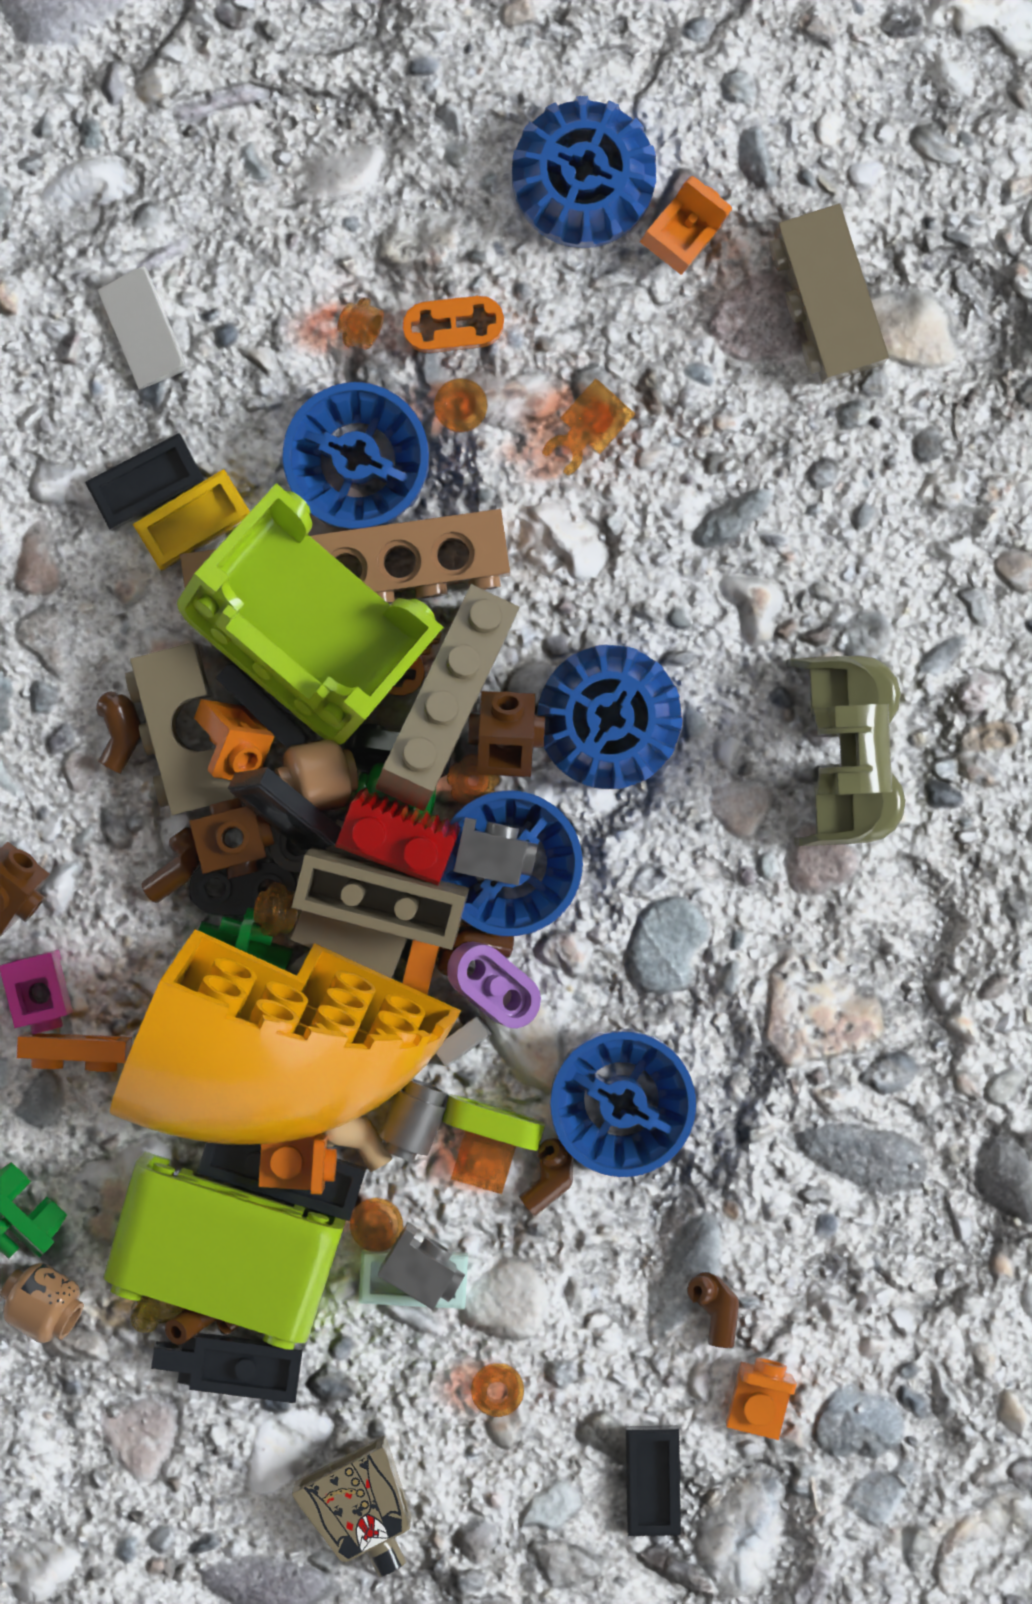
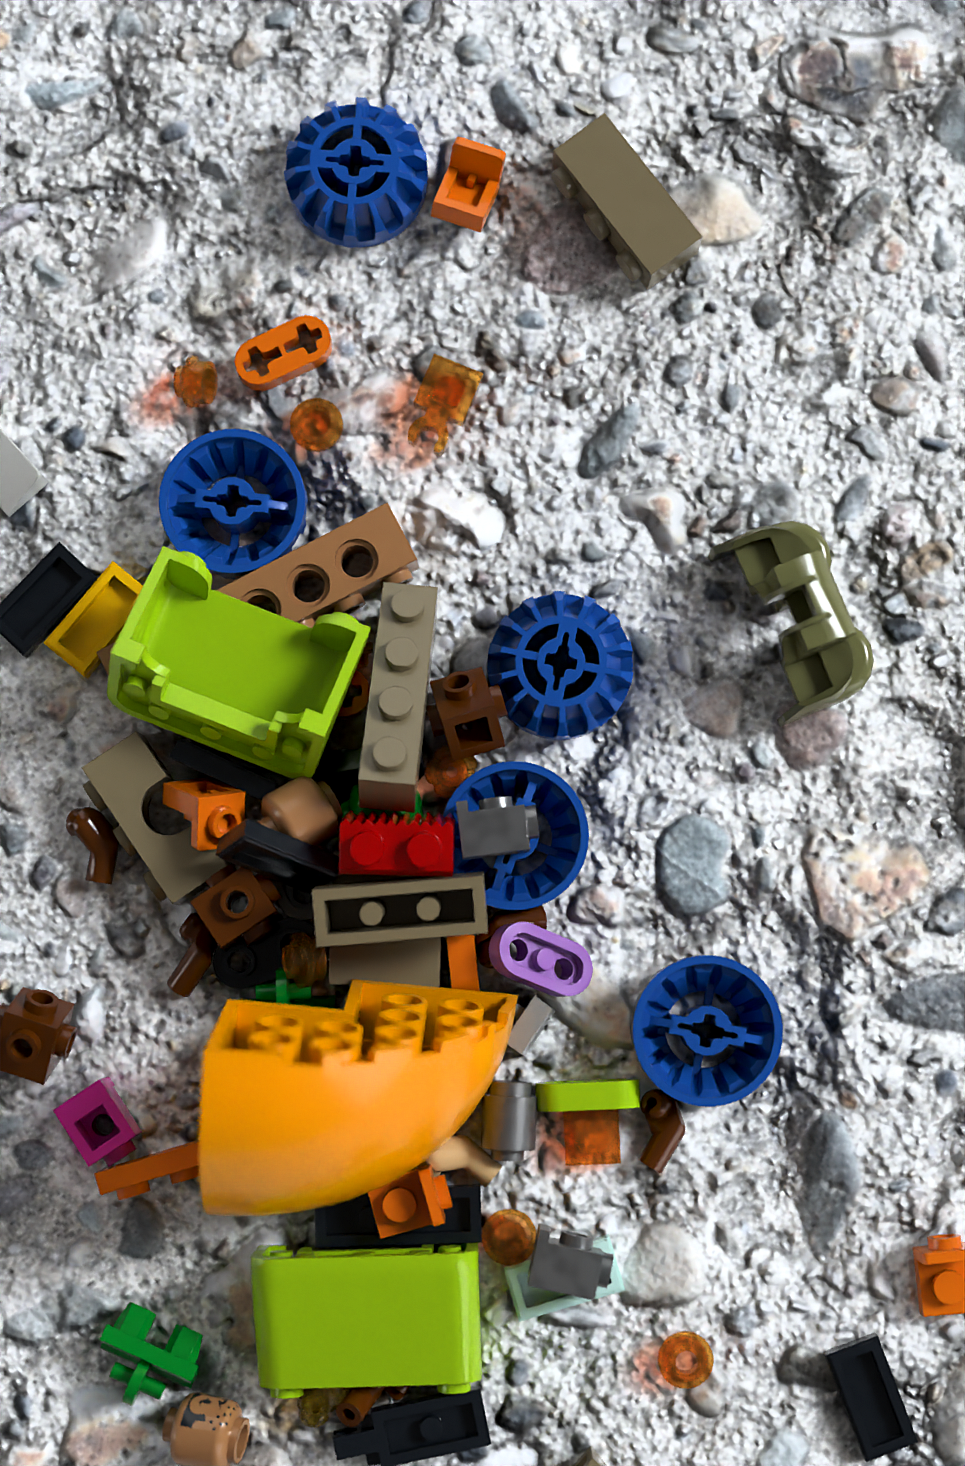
camera: 20 degrees left, 5 degrees down
reddish brown arm [687,1272,739,1348] -> none

